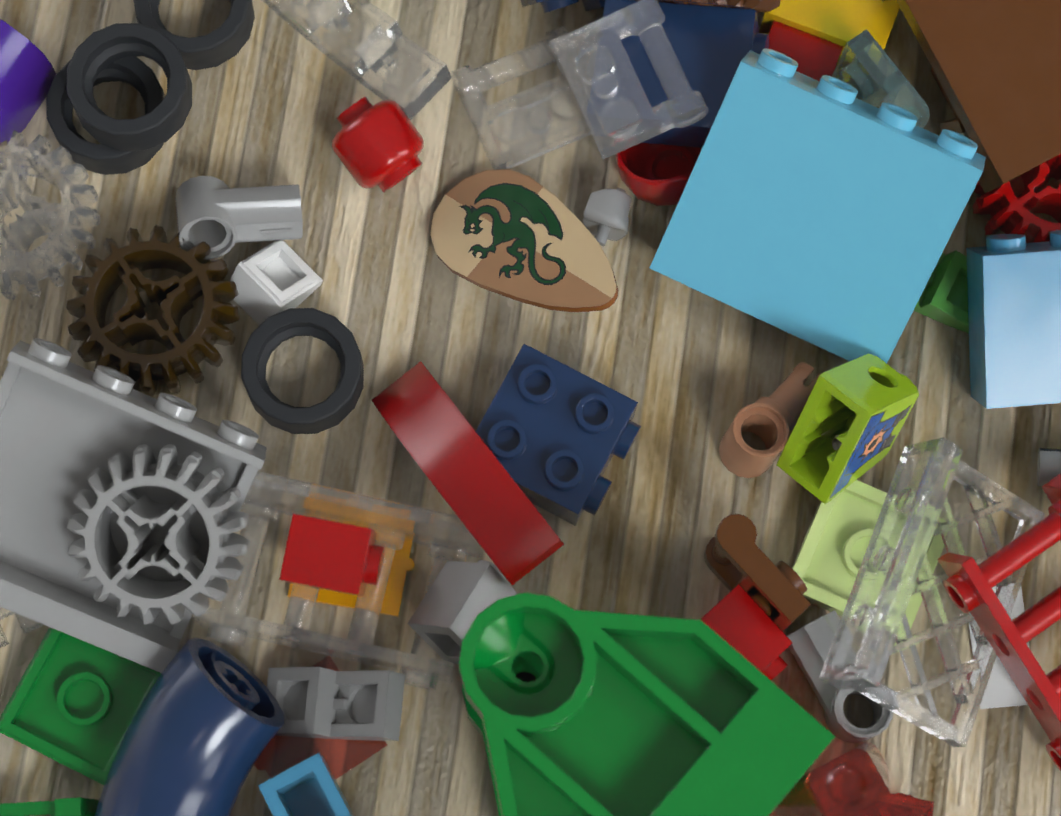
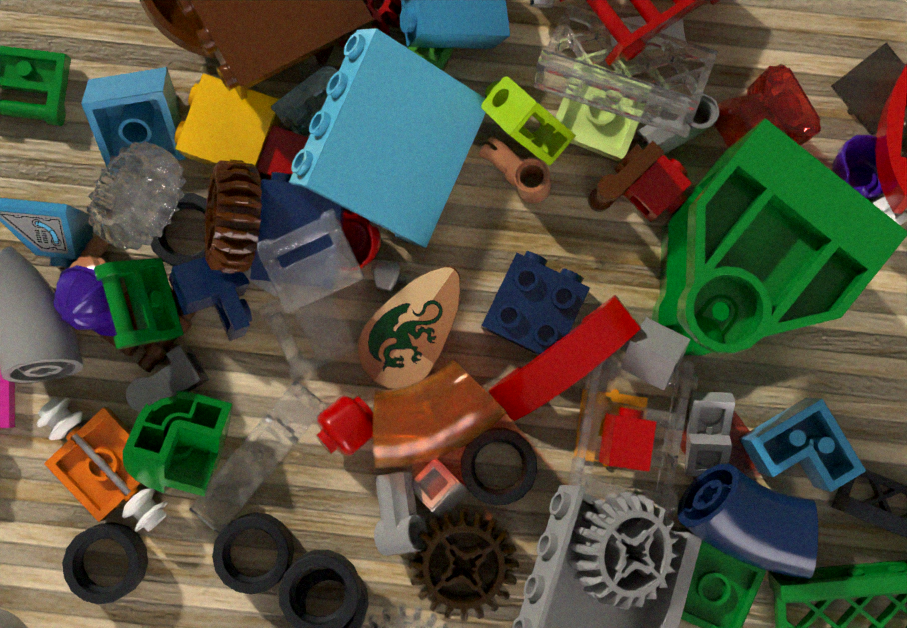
camera: 85 degrees left, 10 degrees up
none -> clear orange brick [373,359,507,469]

